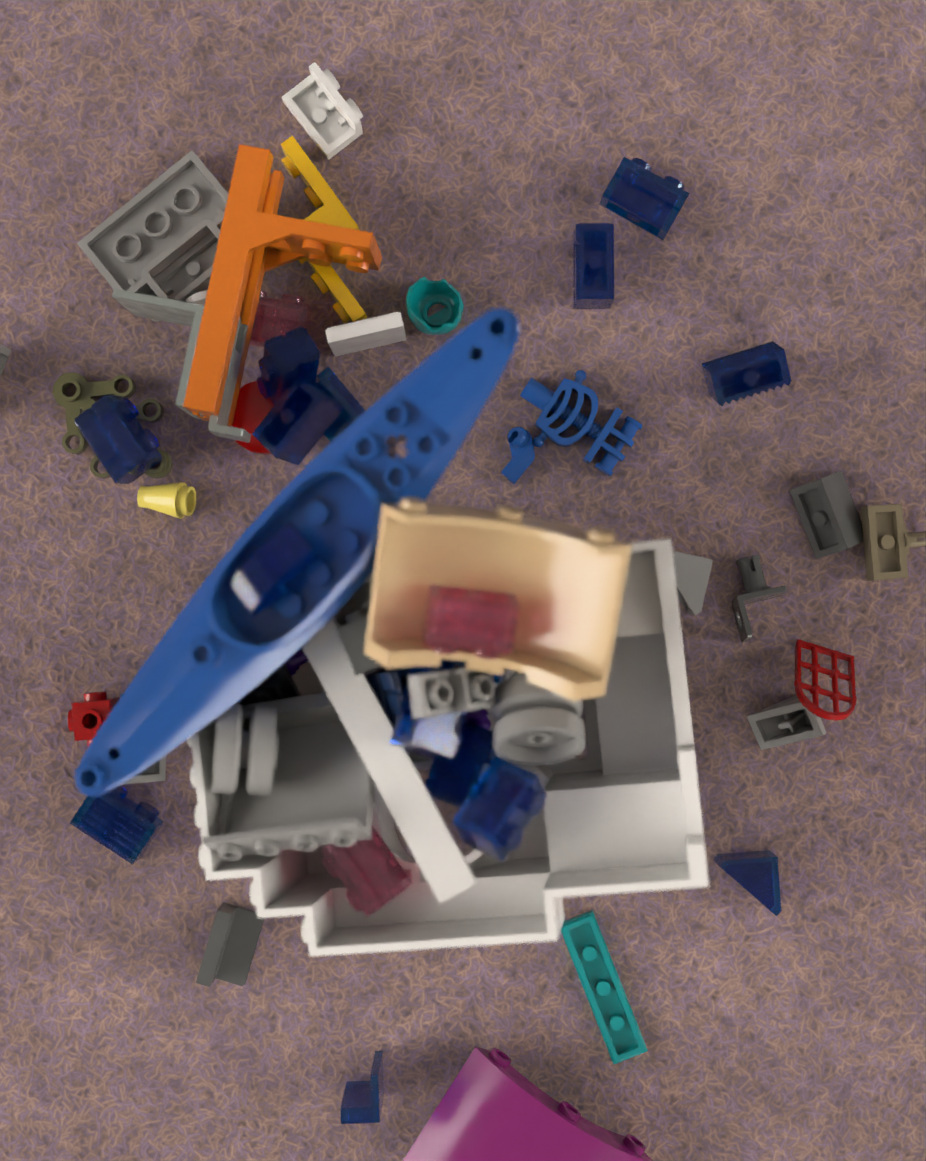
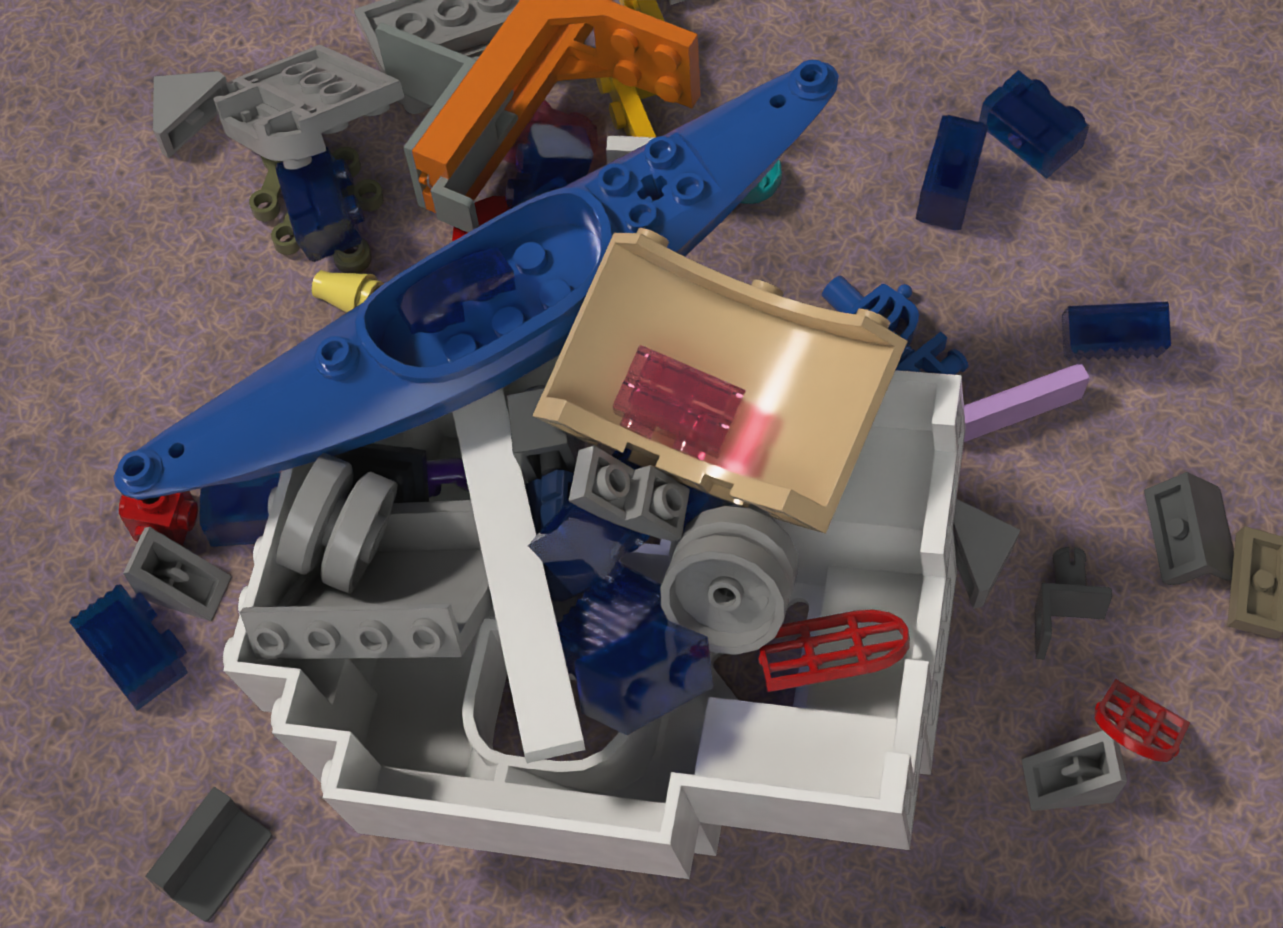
camera: 20 degrees right, 25 degrees down
clear pink brick [321,825,413,917] -> none
none -> light grey plate [213,45,405,169]
none -> red window [758,609,910,692]
none -> lavender tile [964,364,1090,442]

